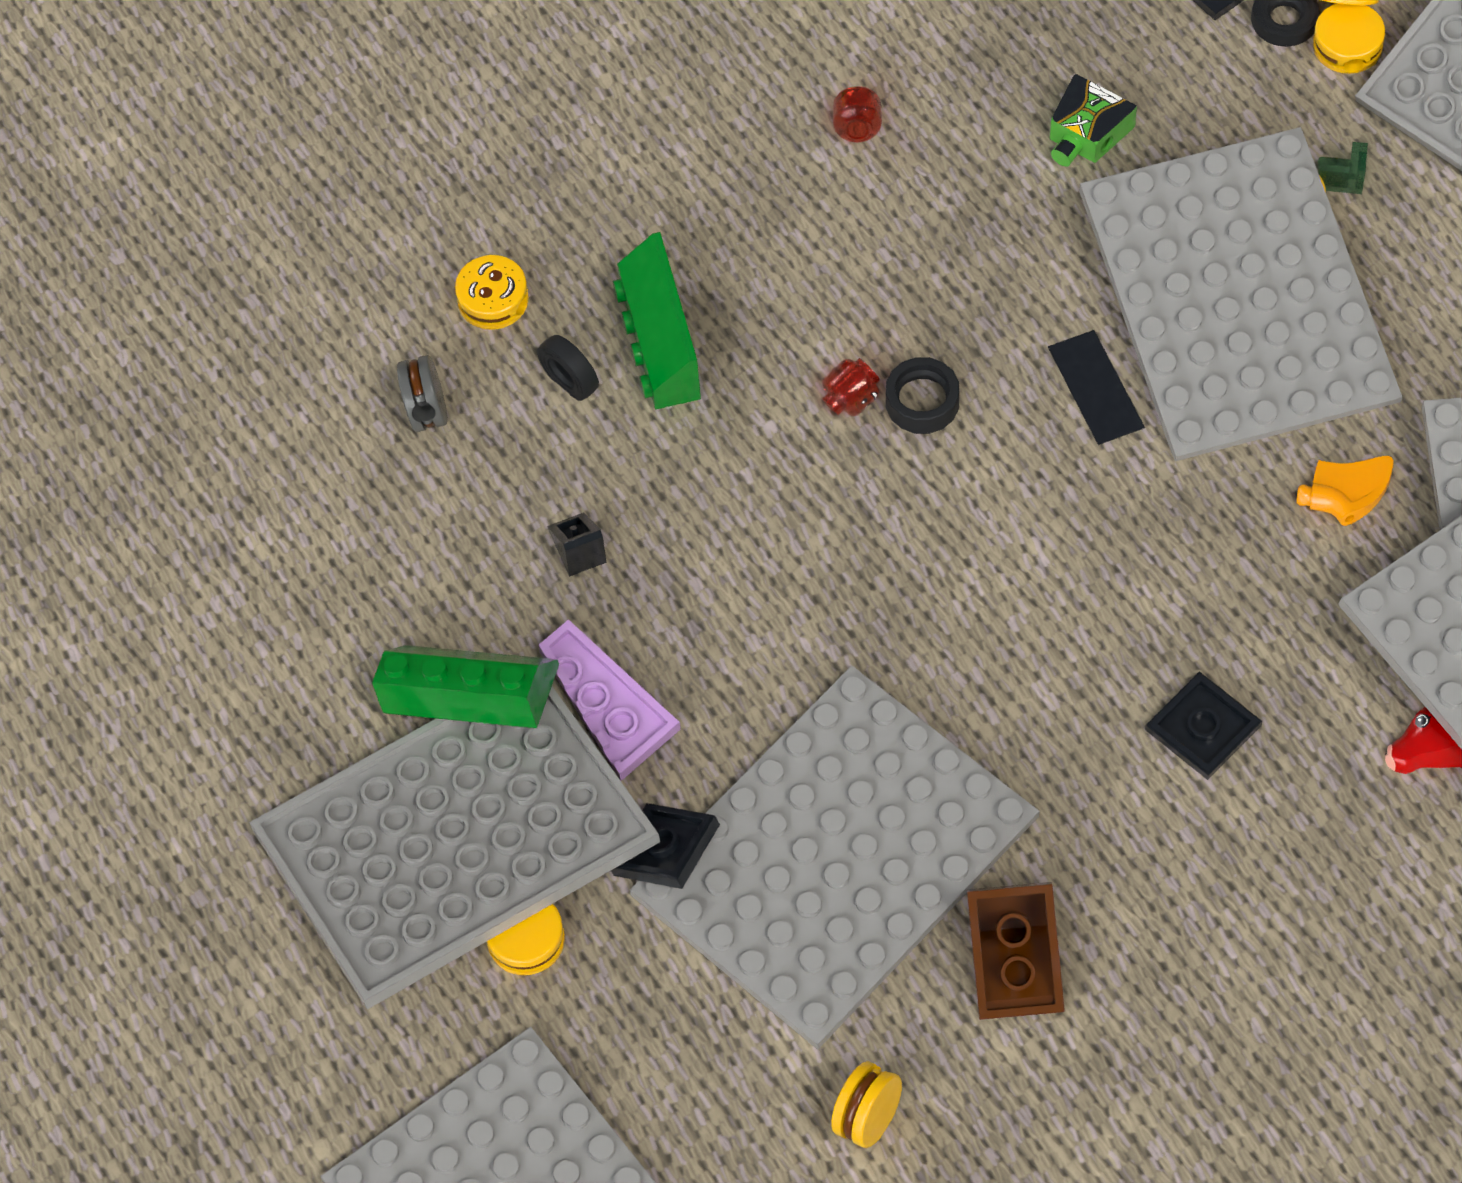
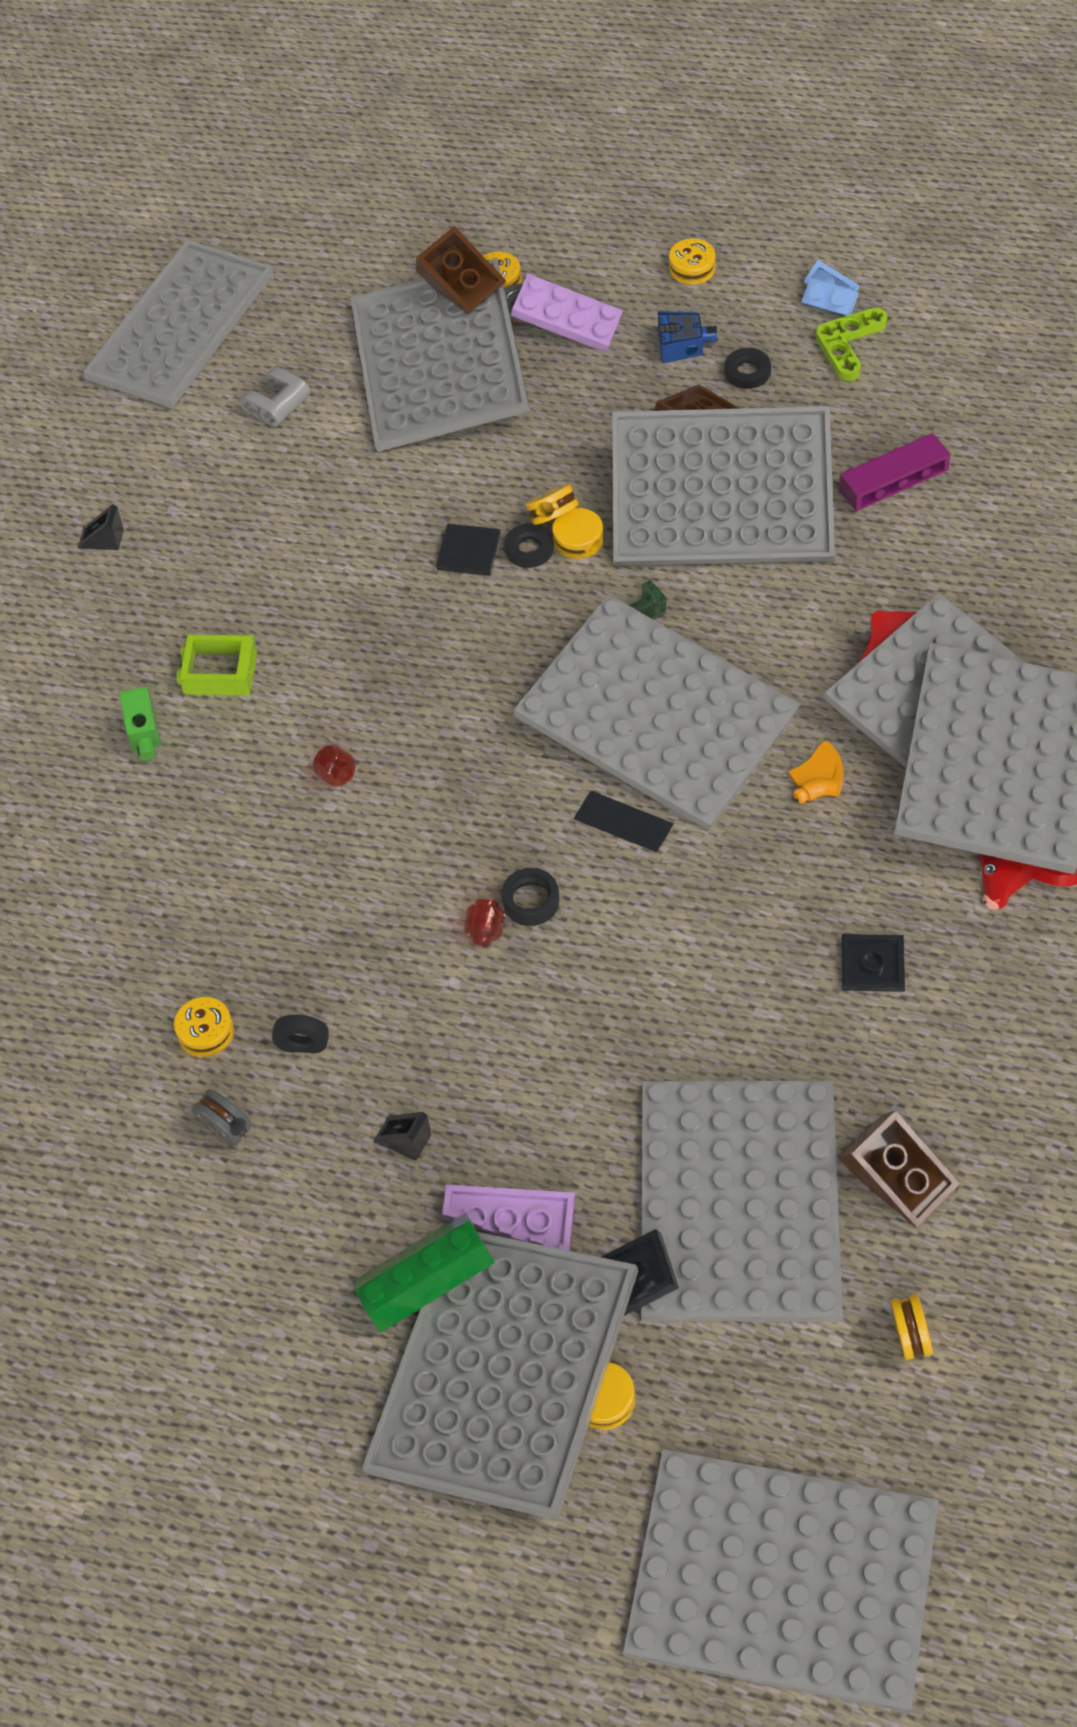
camera: 40 degrees left, 5 degrees down
green slope [613,232,701,410] -> none
torso [1050,74,1137,167] -> none

